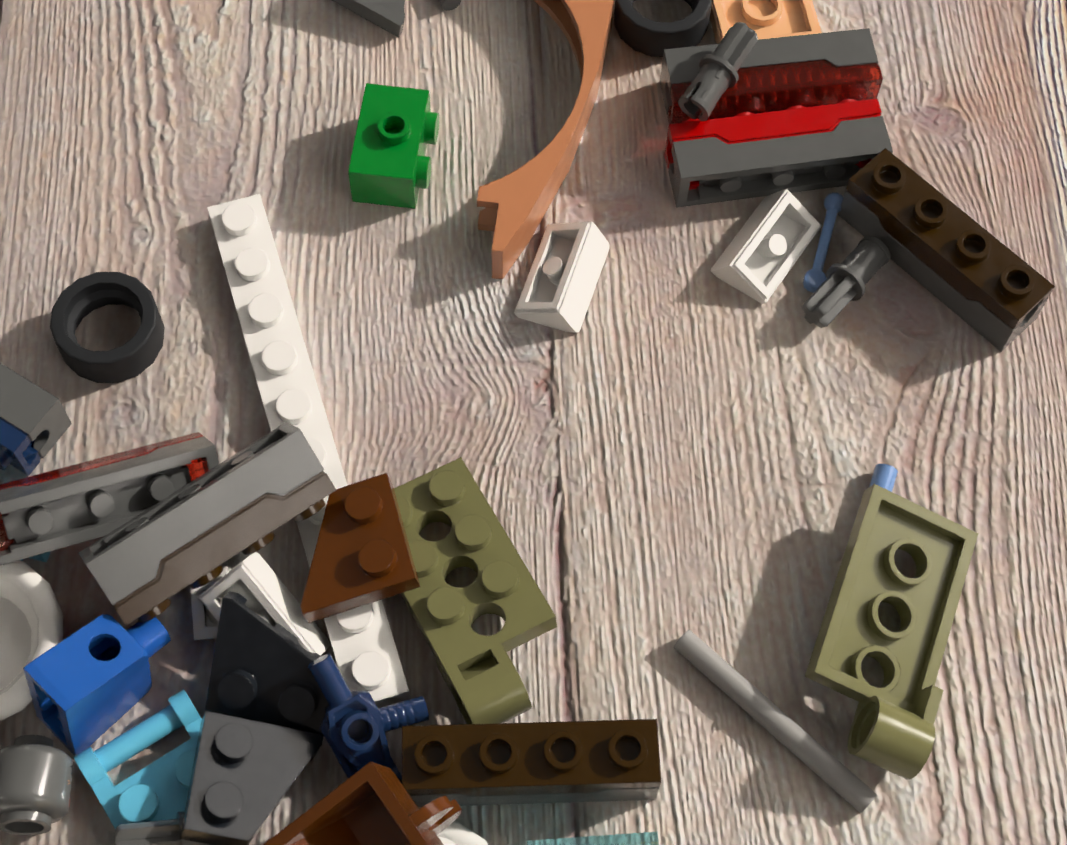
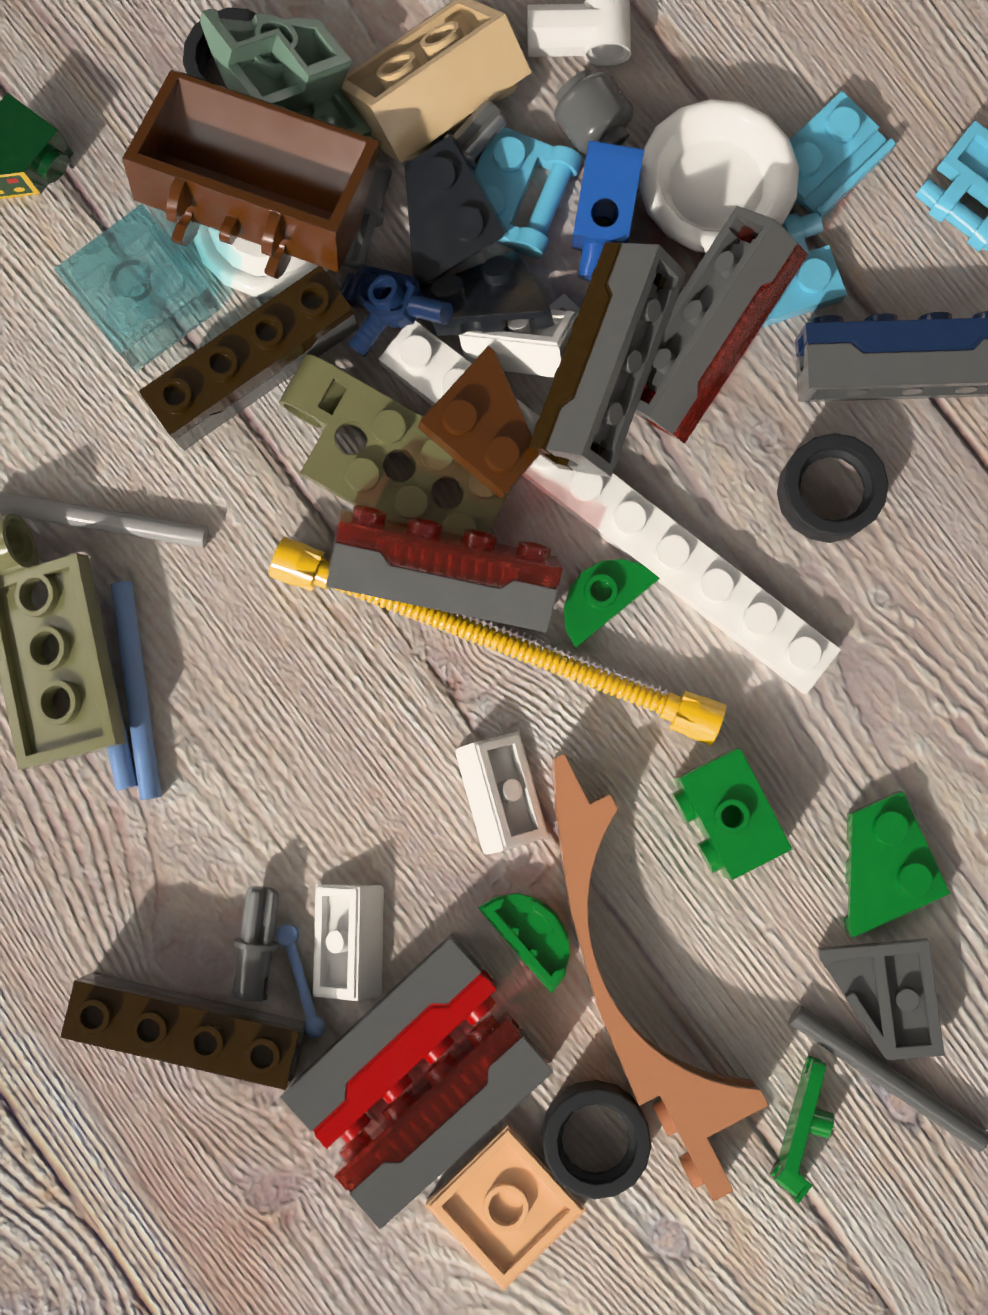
camera: 150 degrees right, 20 degrees up
dark grey axle [678,22,758,121] -> none
none -> medium blue bar [111,581,162,800]
none -> yellow hose [269,536,727,746]
none -> piece [326,505,563,632]
none -> green plate [478,893,570,994]
none -> green plate [563,559,660,649]
none -> green wing [844,791,950,938]

